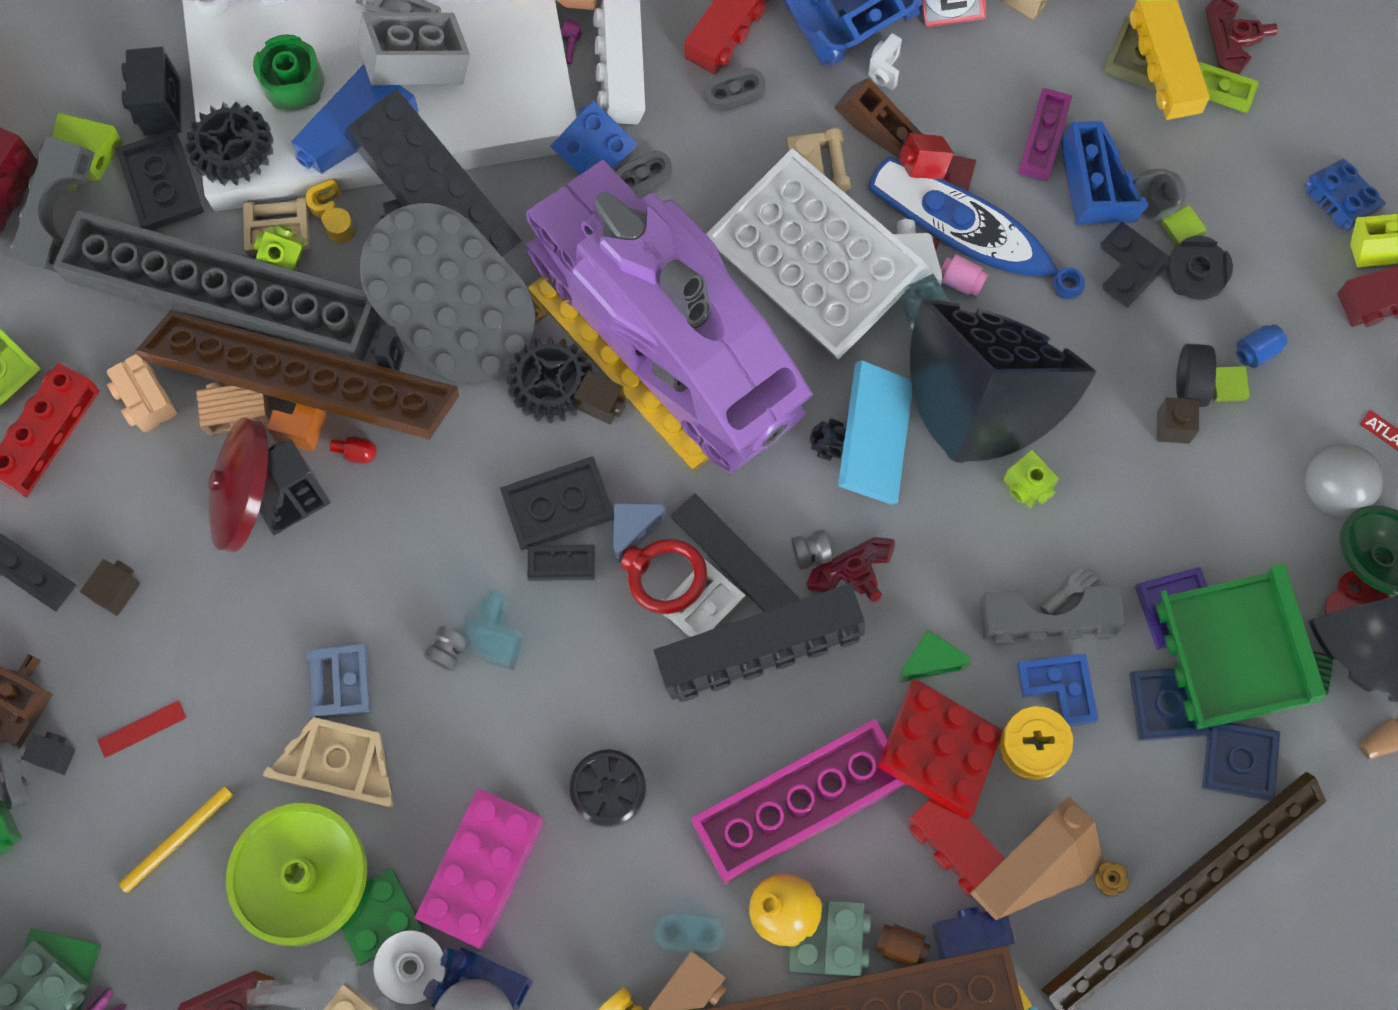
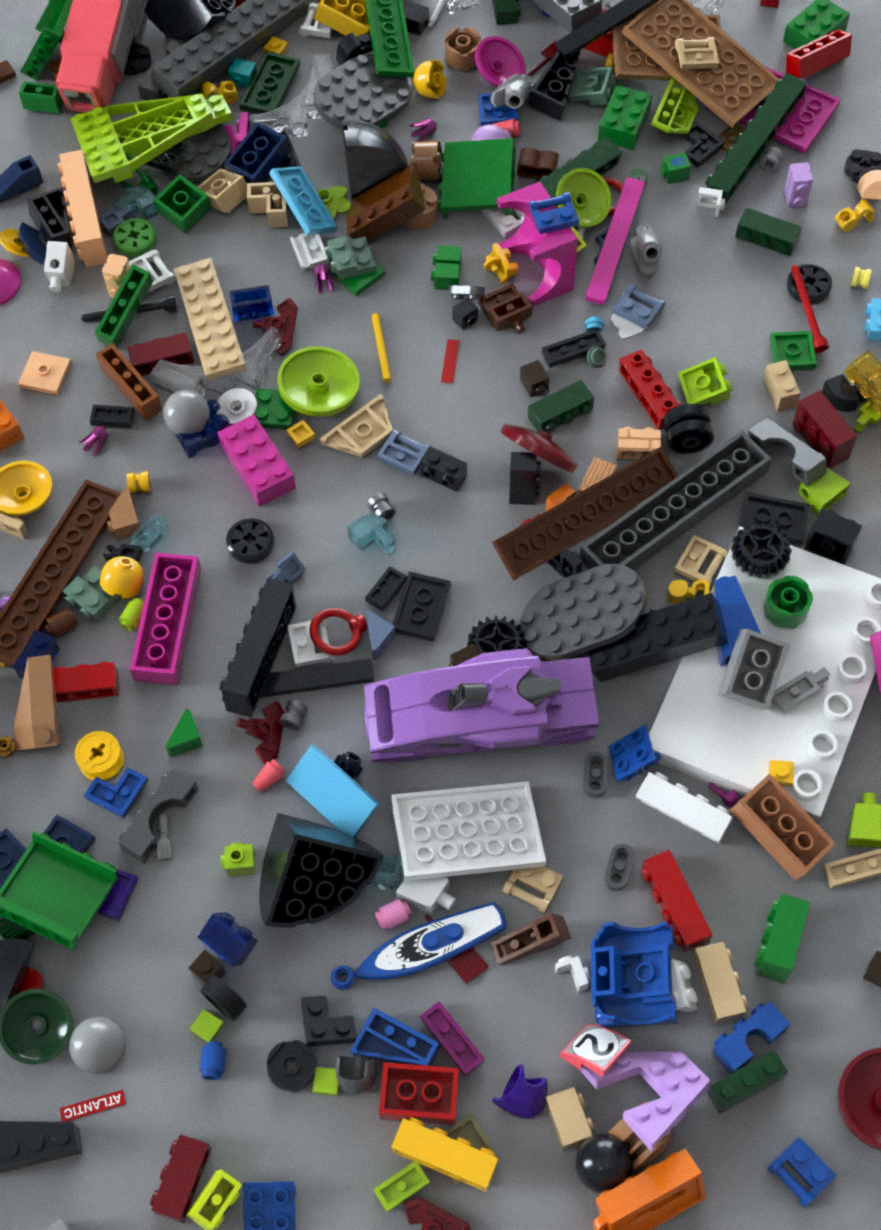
camera: 125 degrees right, 10 degrees down
lime brick [253,224,307,271] -> none
red plate [877,679,1003,819] -> none
red brick [899,133,954,179] -> none
none -> black plate [103,544,144,562]
none -> lime brick [119,598,144,632]
none -> clear blue brick [197,912,258,966]
none -> coral cone [252,759,286,793]
none -> sand blue plate [265,552,306,583]
none -> yellow plate [286,420,315,448]
none -> red brick [379,1062,459,1125]
none -> black brick [419,446,467,492]
none -> dark purple piece [492,1064,548,1119]
none -> dark green brick [528,380,594,433]
none -> sand green plate [587,346,607,367]
none -> black wheel [664,404,714,454]

